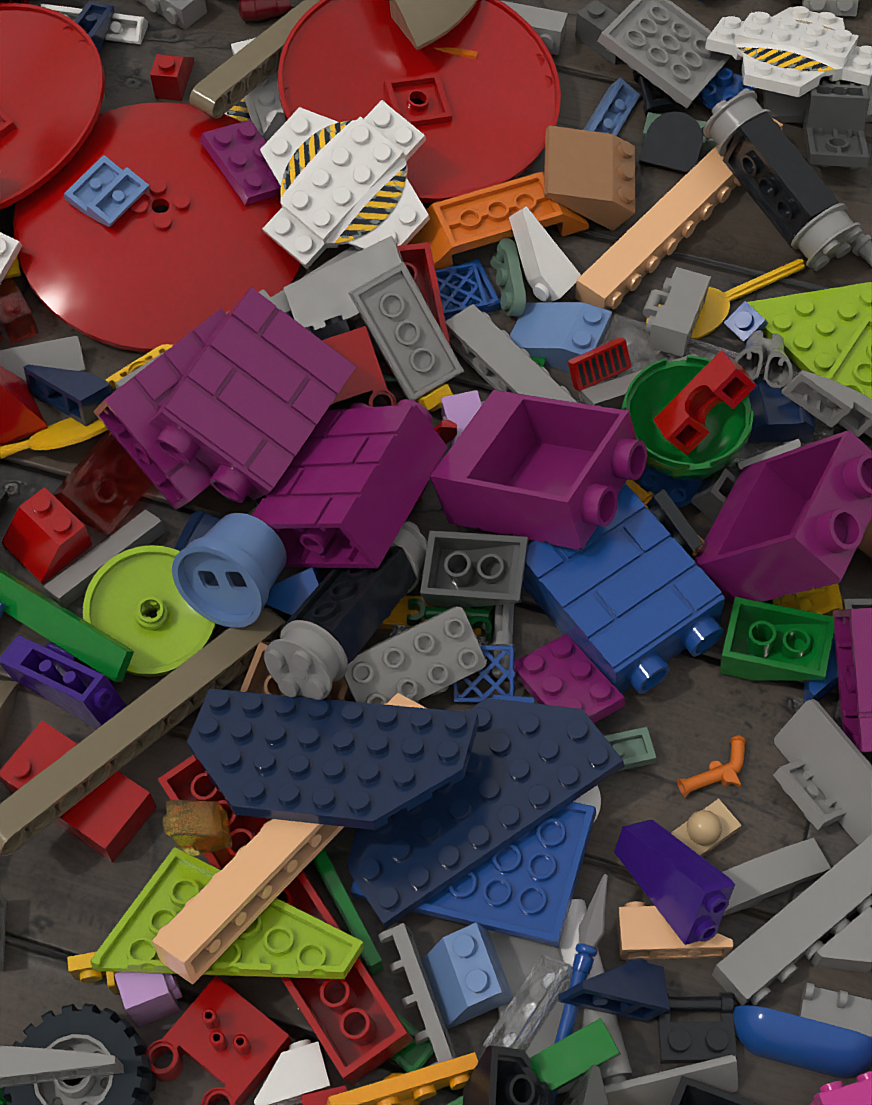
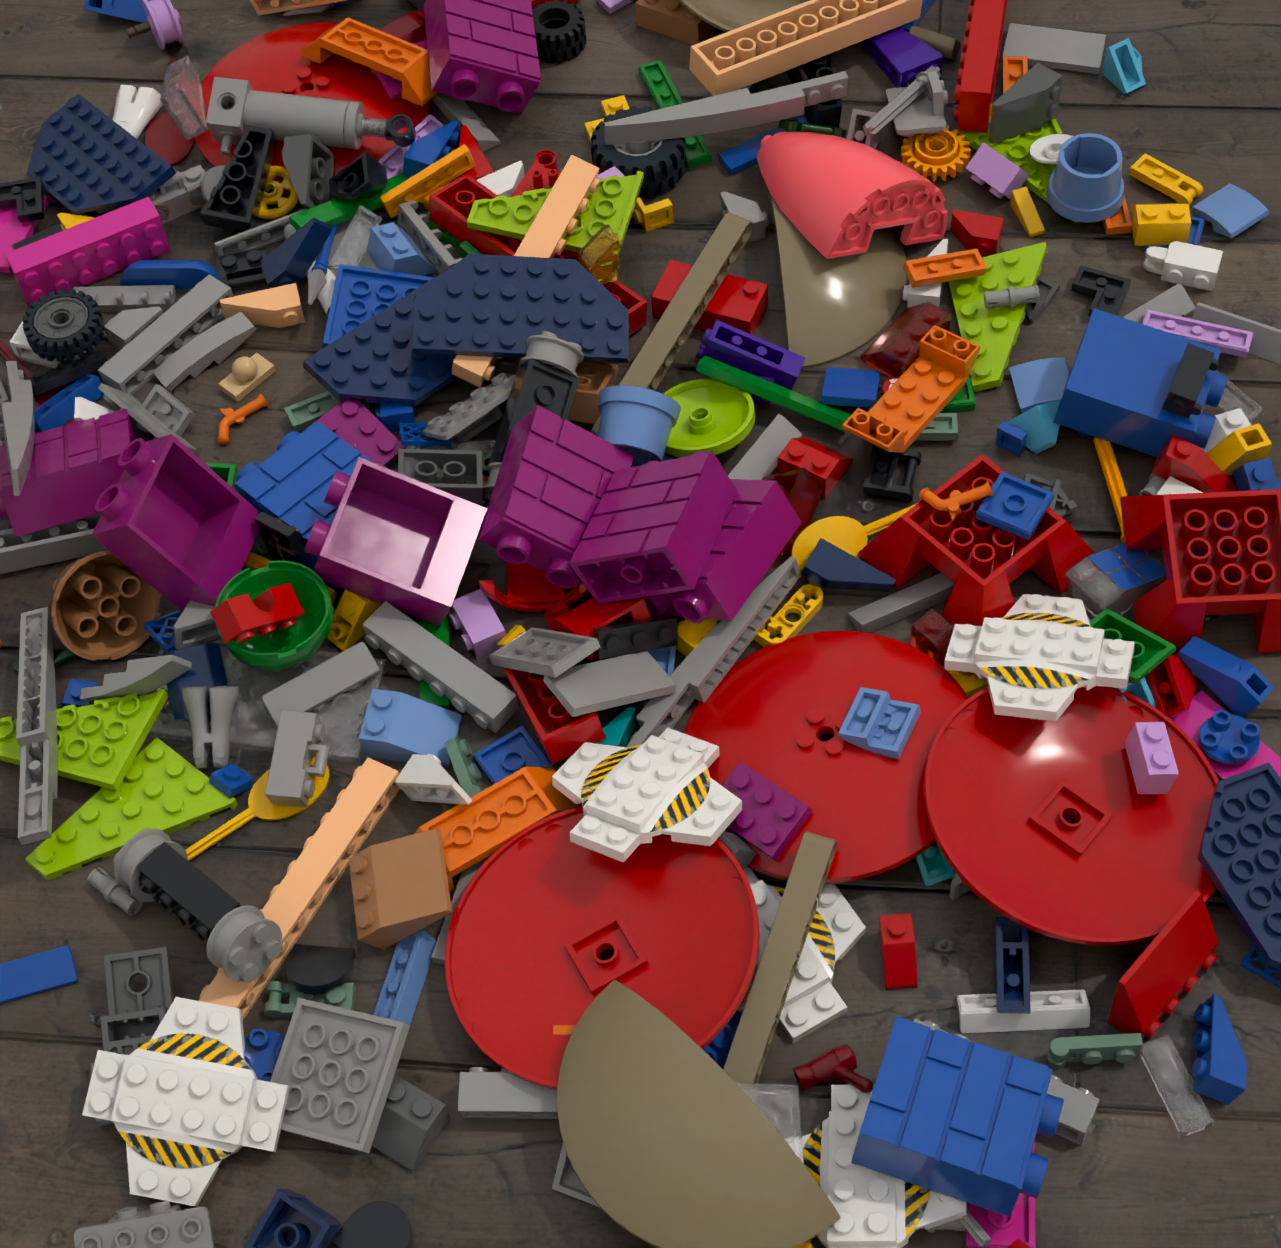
camera: 170 degrees right, 5 degrees down
blue window [435,263,488,316] -> none
red tile [567,337,632,391] -> none
dark purple slope [614,819,735,945] -> none

